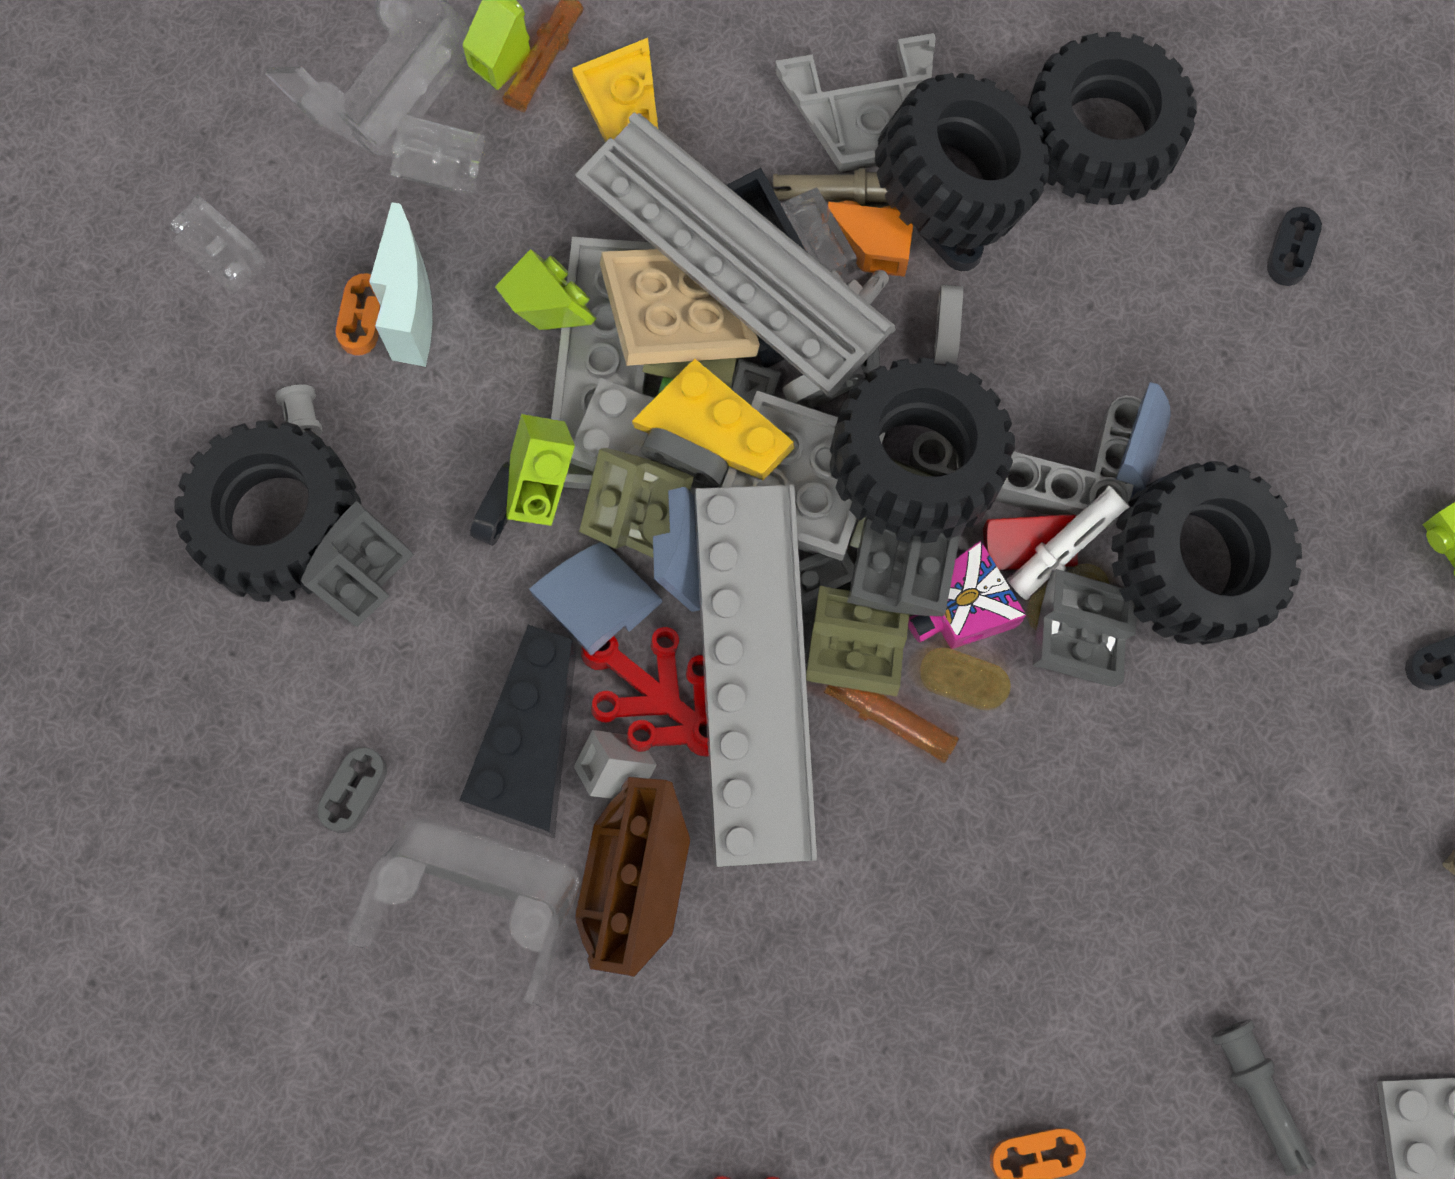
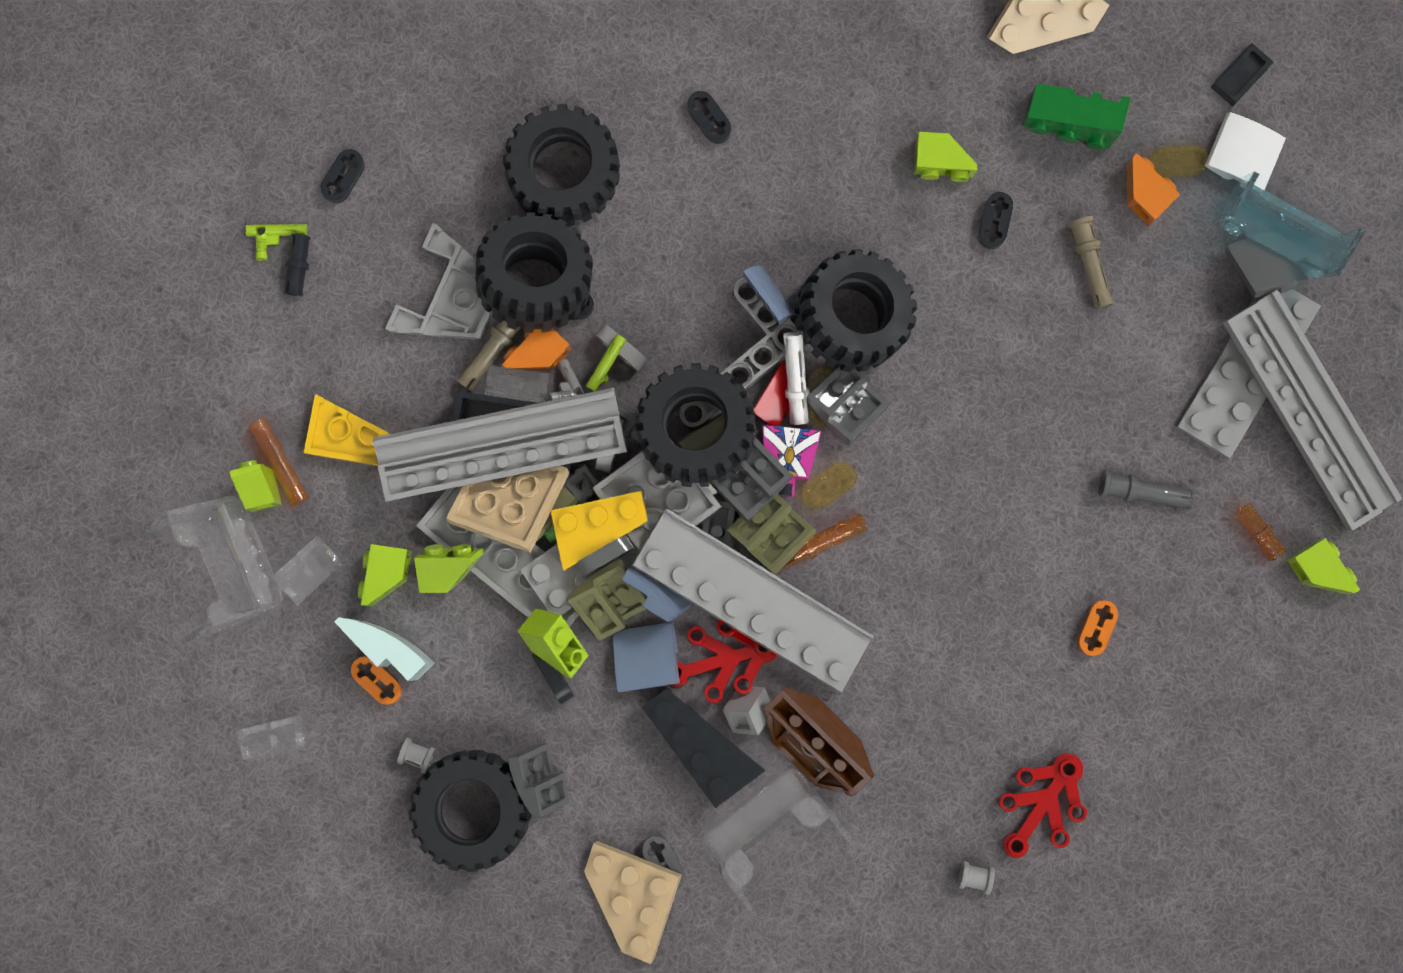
camera: 55 degrees left, 10 degrees up
none -> lime slope [358,544,412,607]
none -> tan plate [584,841,682,964]
none -> lime hose [586,334,627,391]

